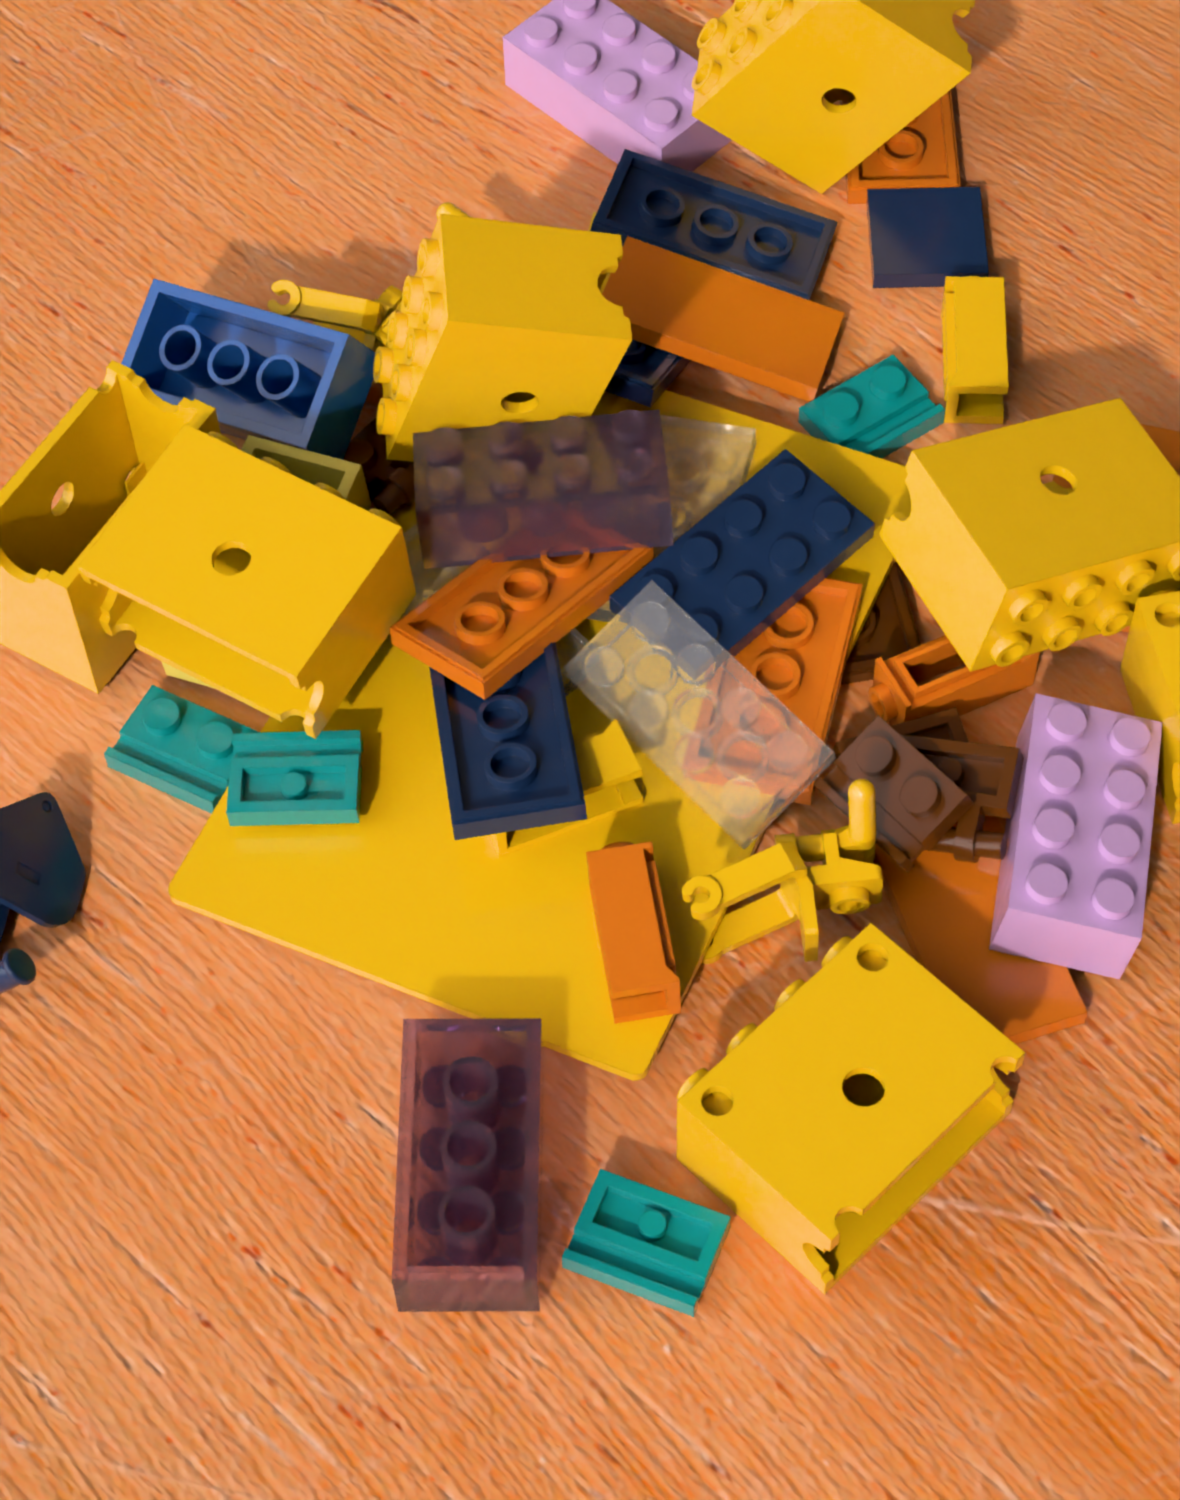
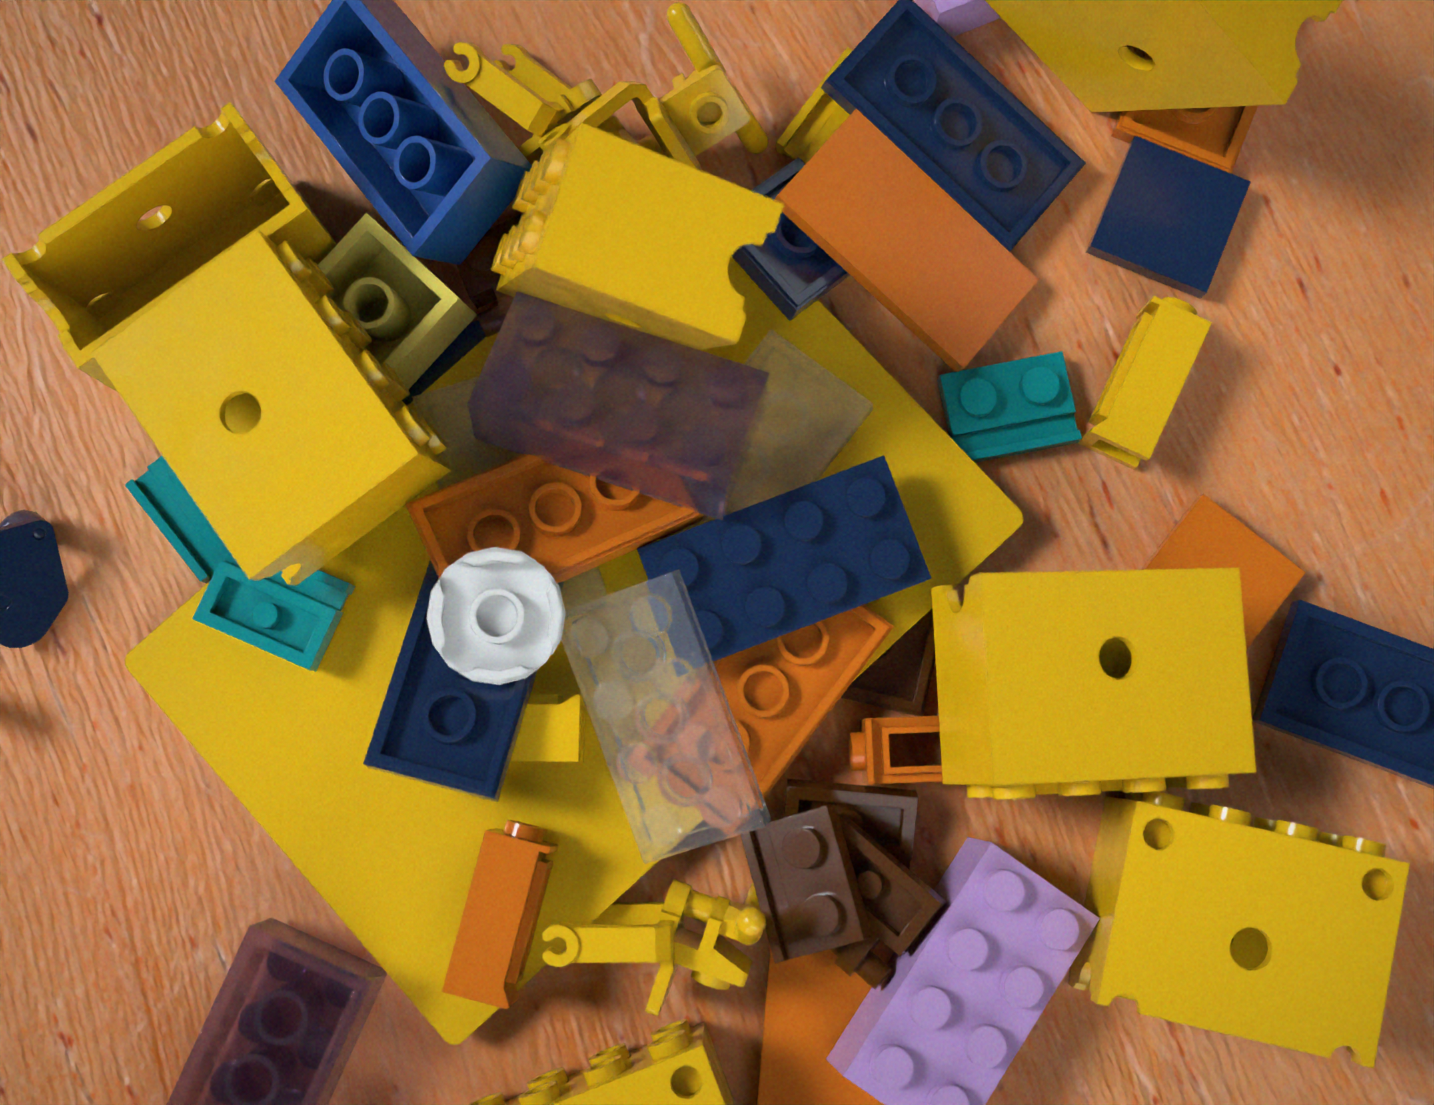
camera: 25 degrees right, 25 degrees up
none -> white tile [426,547,566,685]

